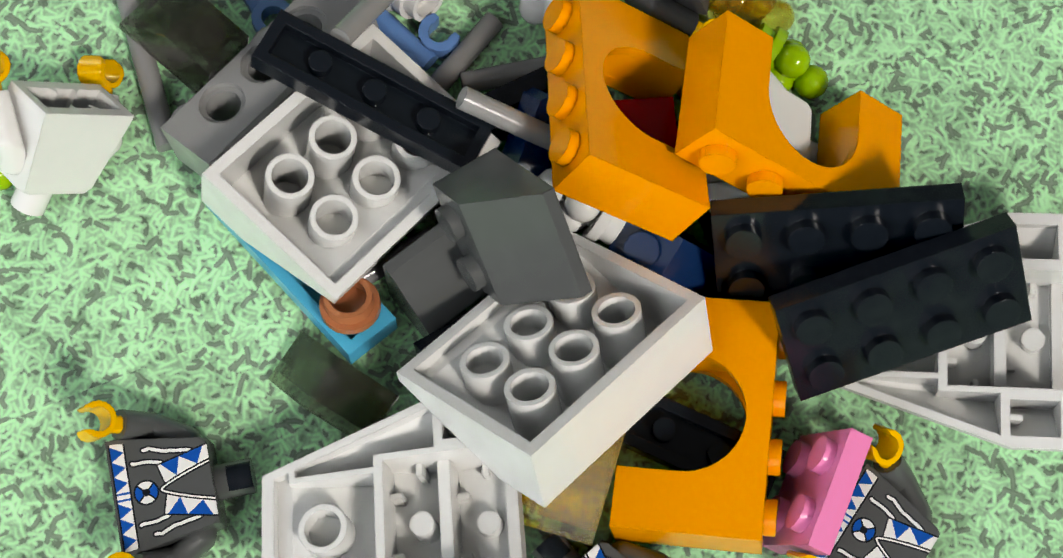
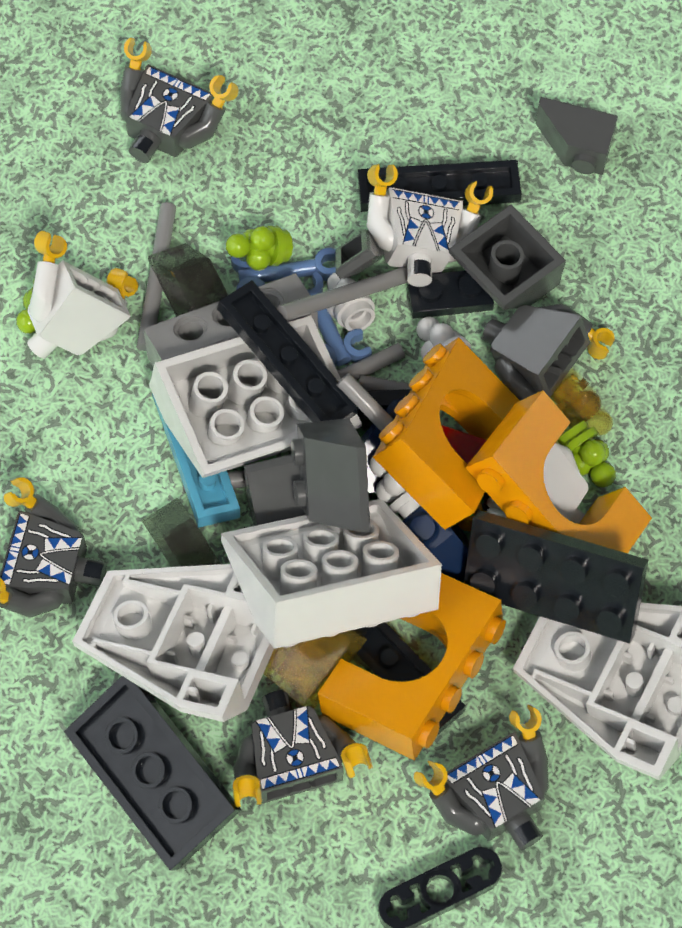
camera: 30 degrees right, 10 degrees down
nougat plate [319,278,381,335] -> none
bright pink plate [763,428,873,555] -> none
black plate [768,212,1032,401] -> none

